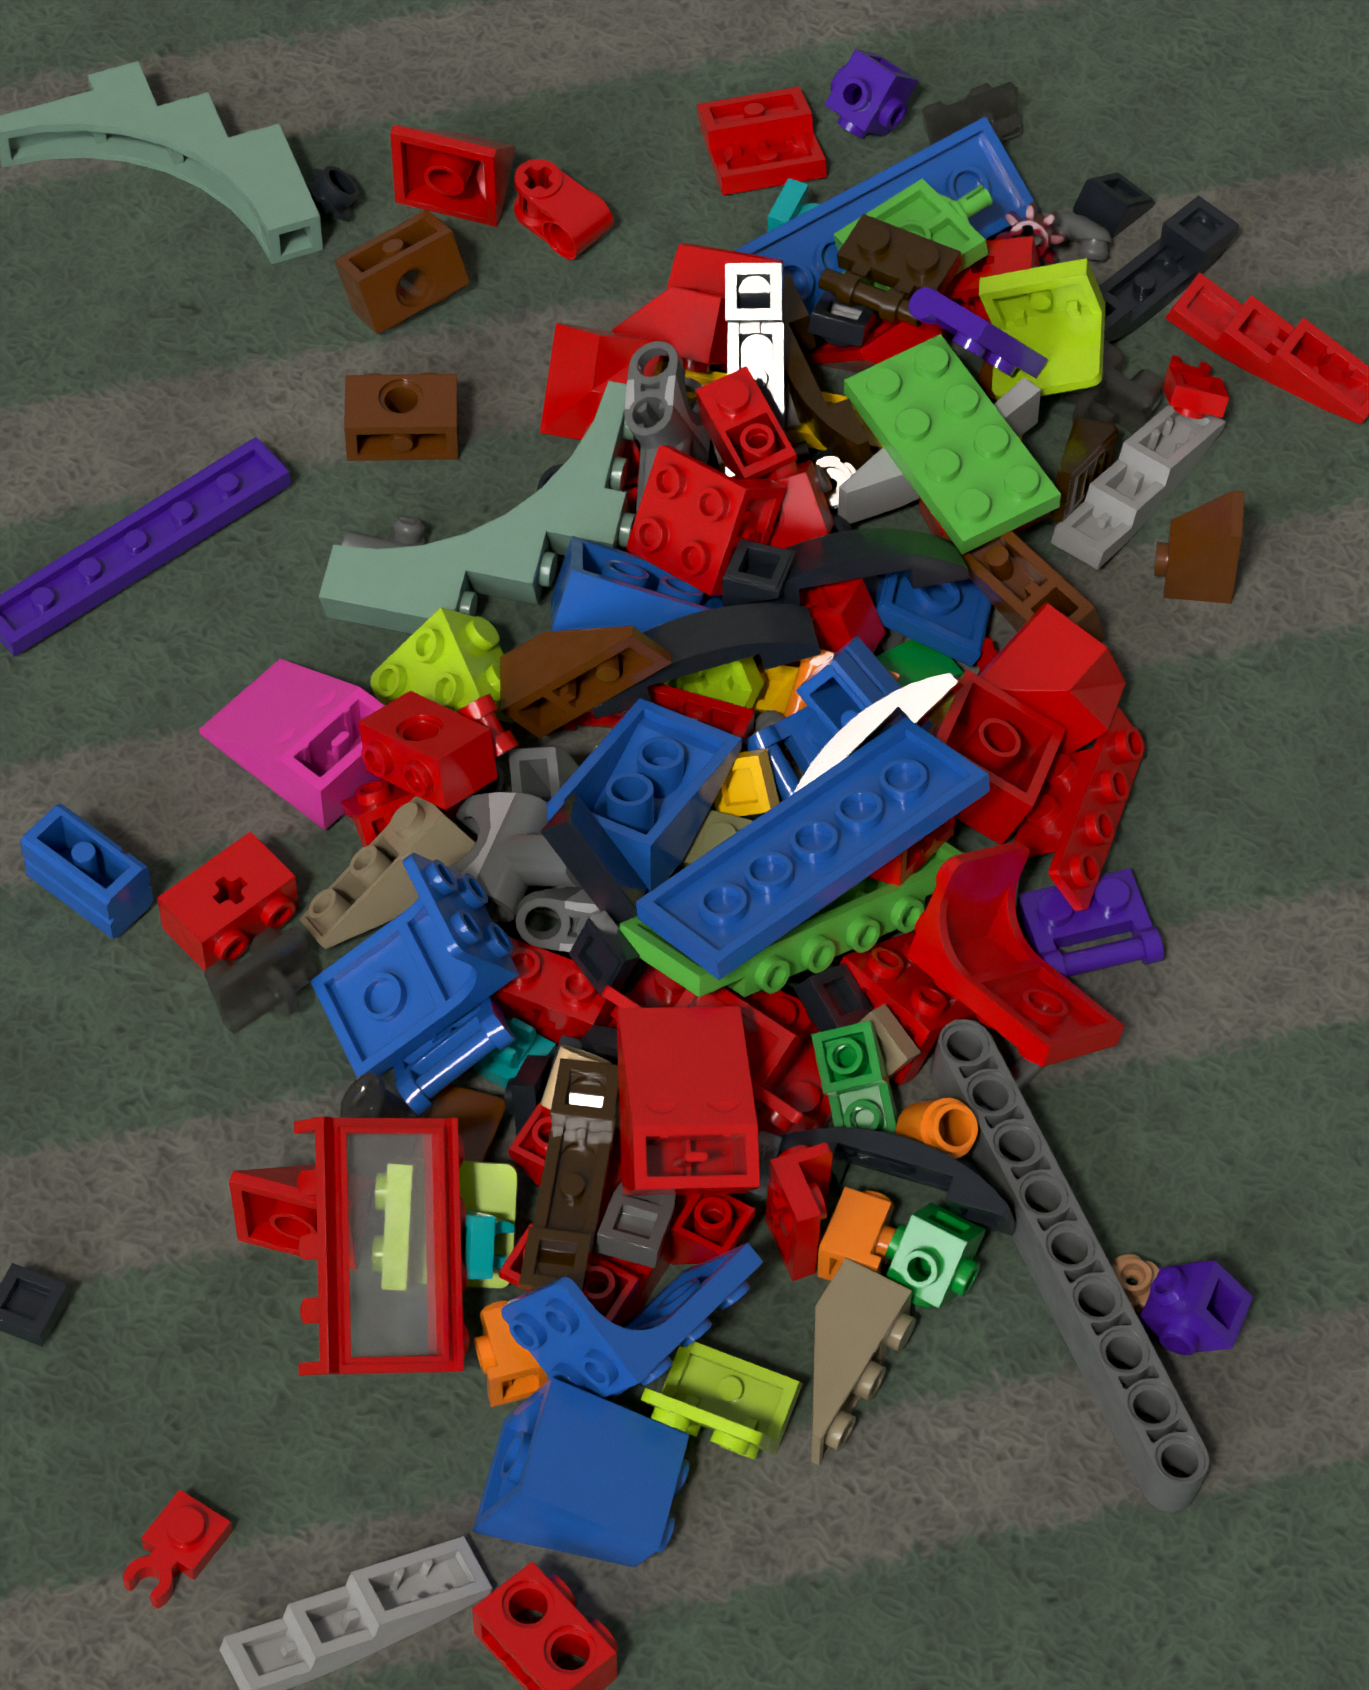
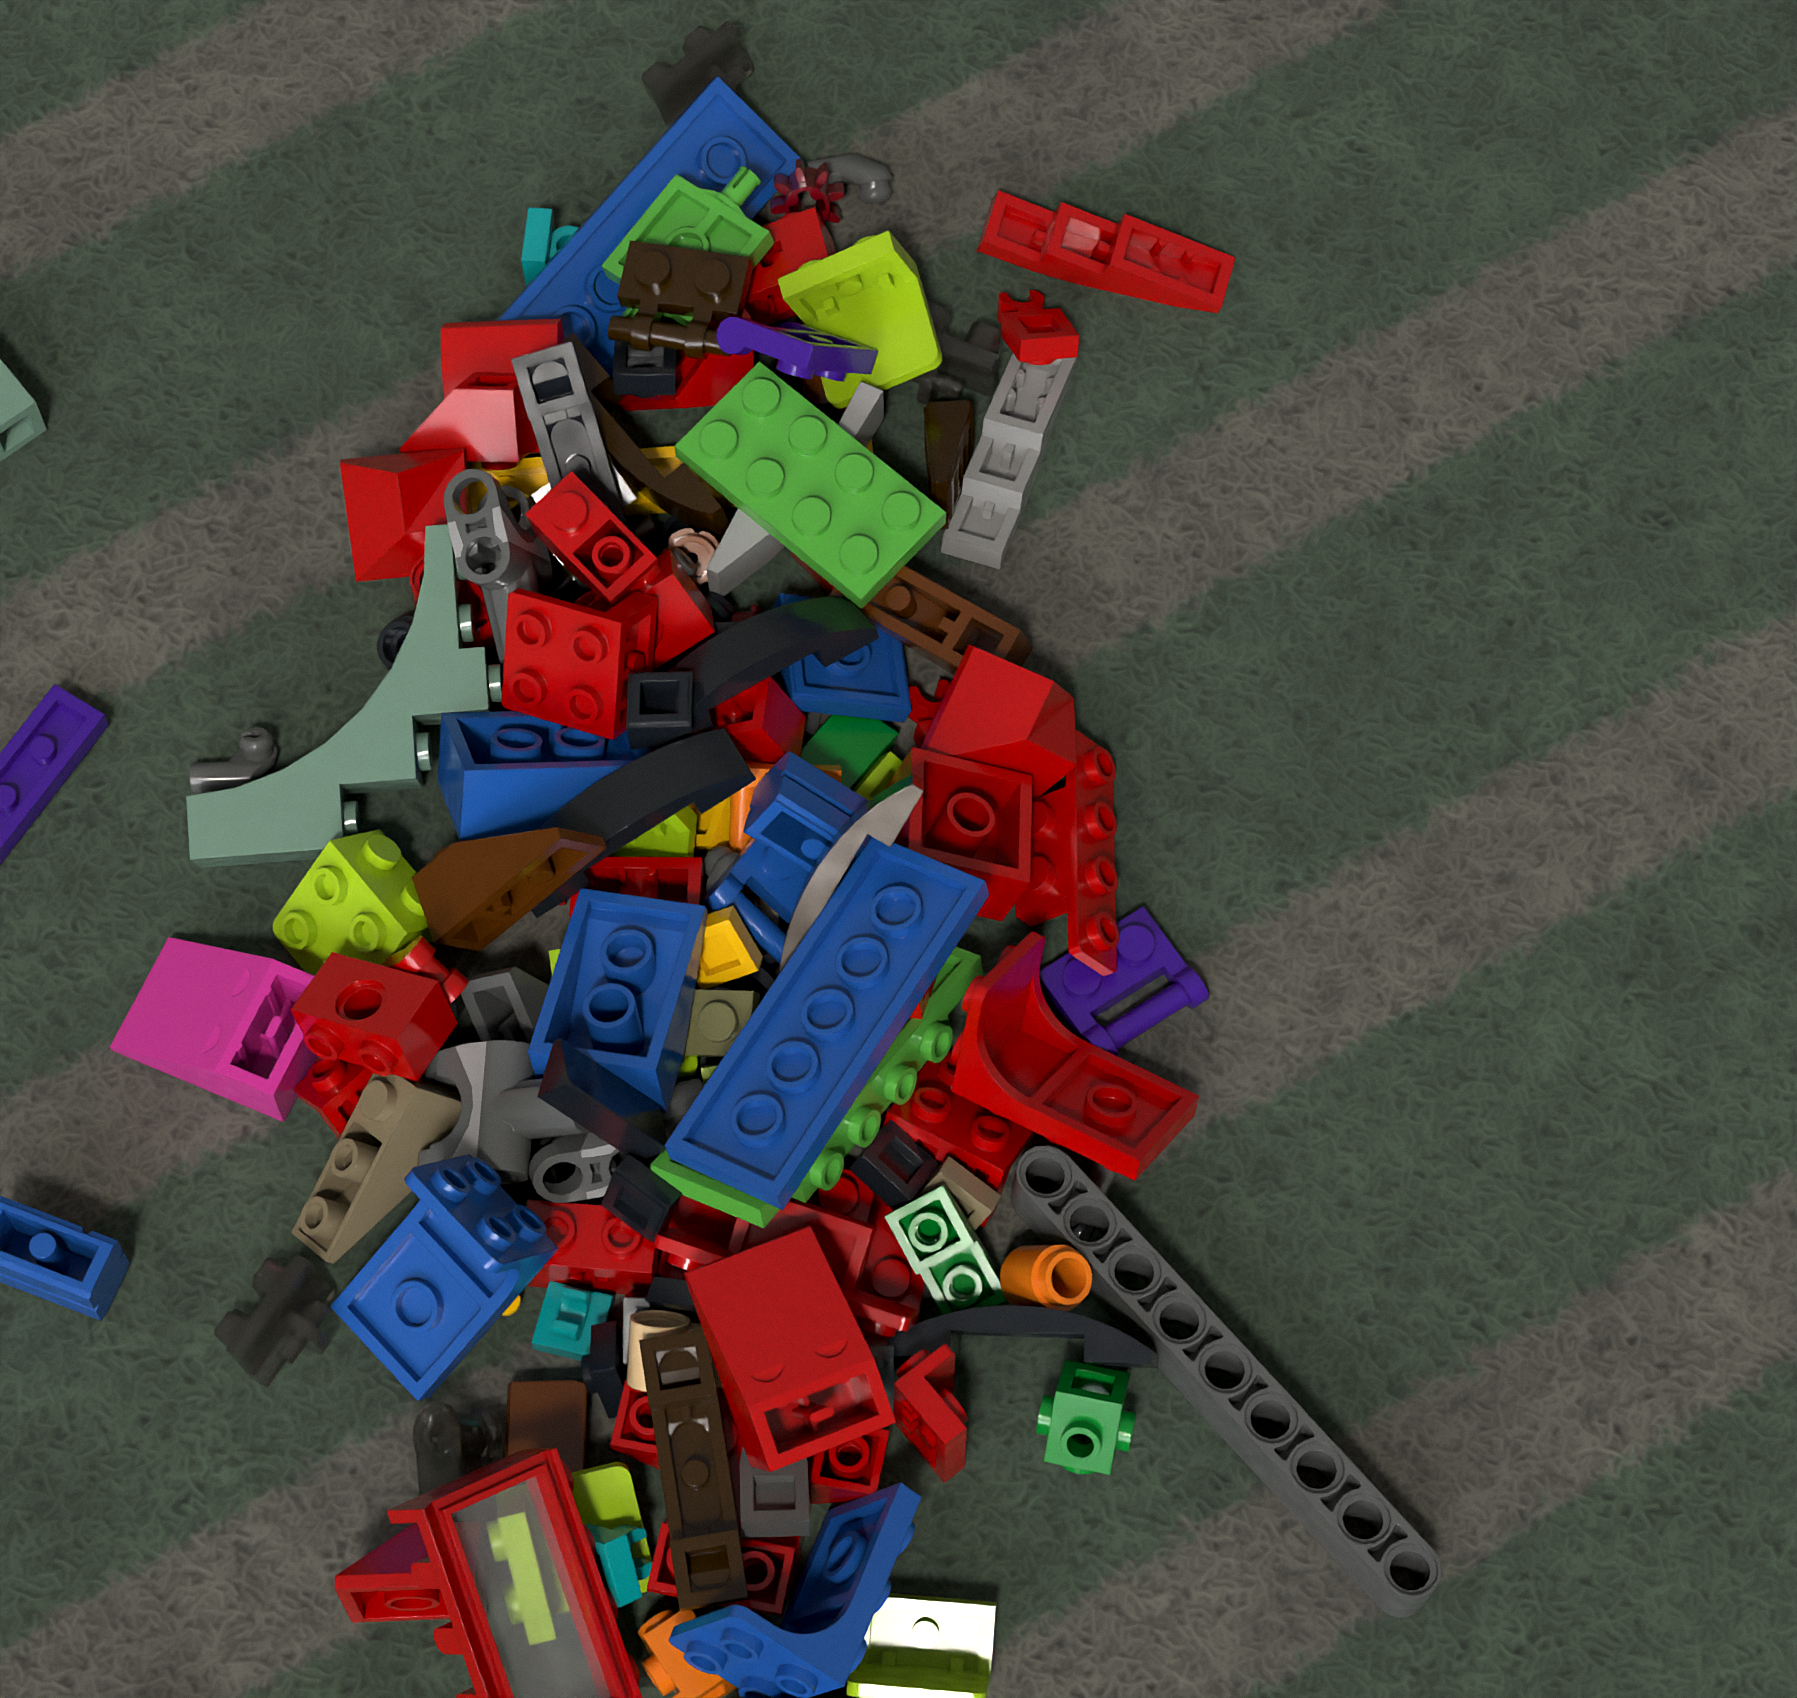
camera: 15 degrees left, 10 degrees up
red brick [157,831,299,973] -> none
black plate [307,166,359,221] -> none
reddish brown brick [334,209,470,334] -> none
reddish brown brick [344,372,459,461] -> none
red slope [390,125,516,227] -> none
blue plate [393,995,516,1116] -> none
red piece [513,159,614,260] -> none
red slope [697,86,827,195] -> none
dark tan slope [811,1258,916,1466] -> none
orange brick [817,1187,897,1281] -> none
dark purple brick [824,49,919,138] -> none
black slope [1073,172,1156,239] -> none
black slope [1098,195,1239,343] -> none
medium nougat plate [1111,1254,1159,1313] -> none
dark purple brick [1139,1260,1253,1355] -> none
reddish brown slope [1154,490,1245,604] -> none

